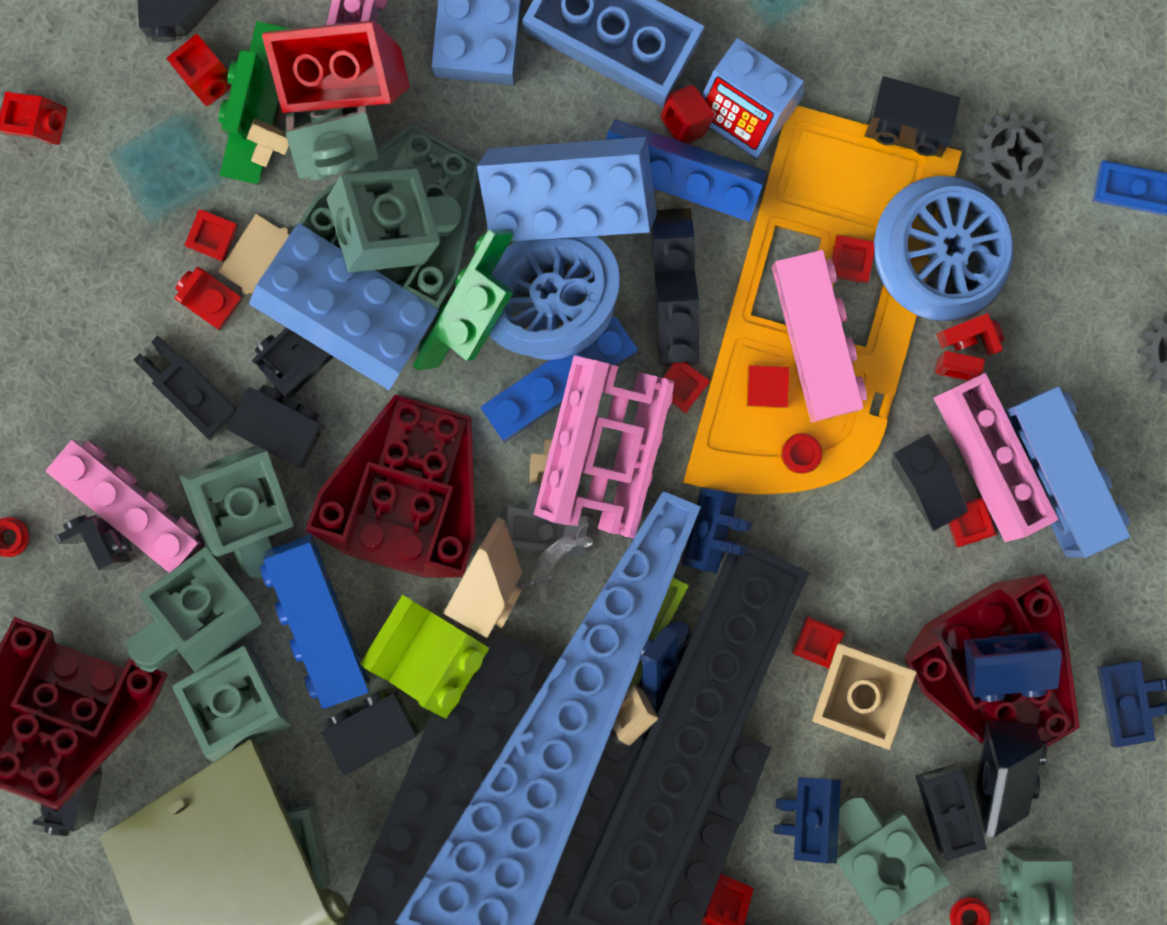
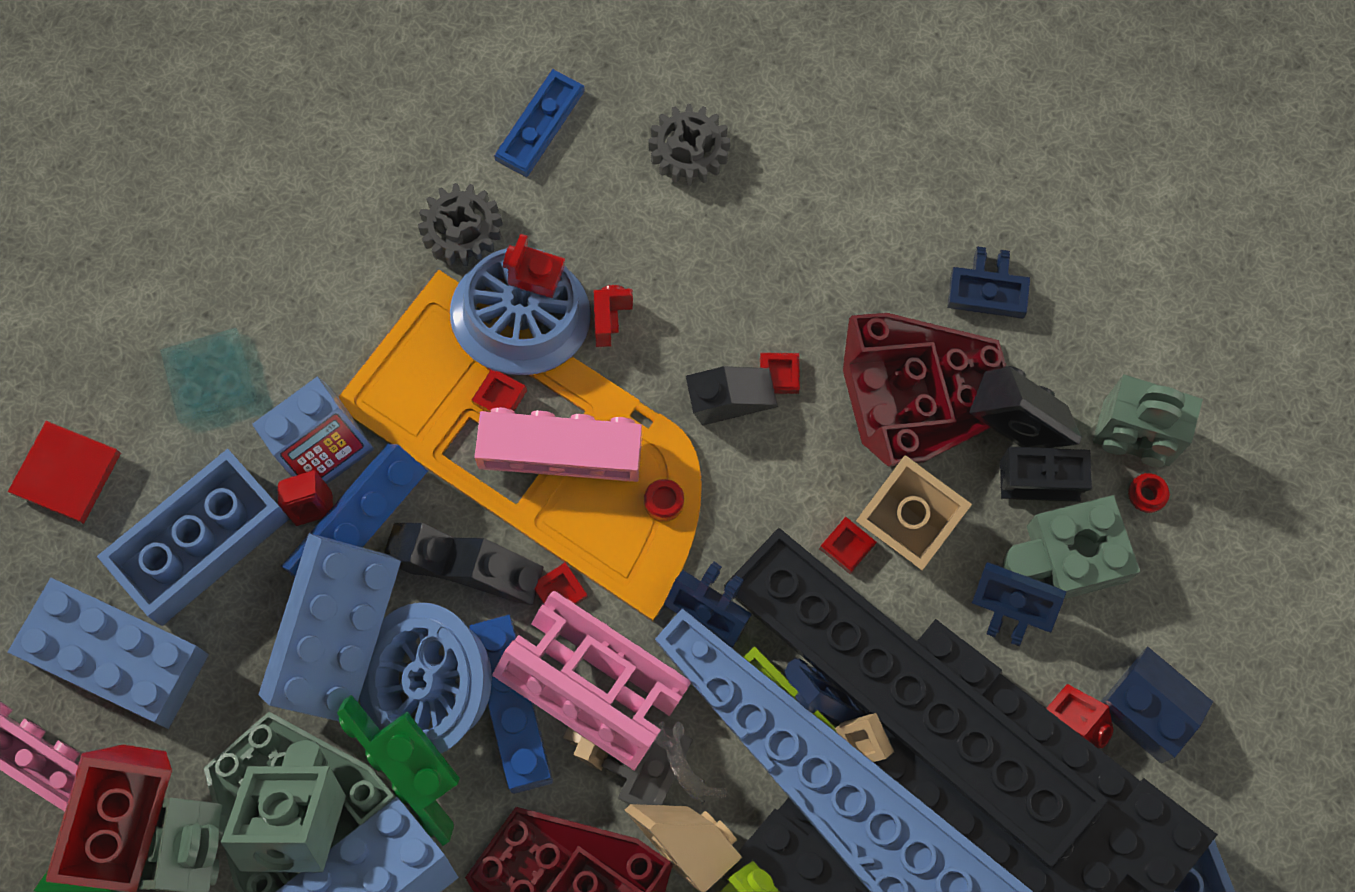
camera: 70 degrees left, 15 degrees down
red tile [746,365,789,409] -> none
black hinge [864,76,961,158] -> none
bright pink brick [934,373,1058,542] -> none
red tile [935,351,985,381] -> none
dark blue slope [964,631,1061,701] -> none
medium blue brick [1004,386,1131,558] -> none
none -> red bracket [503,234,565,298]

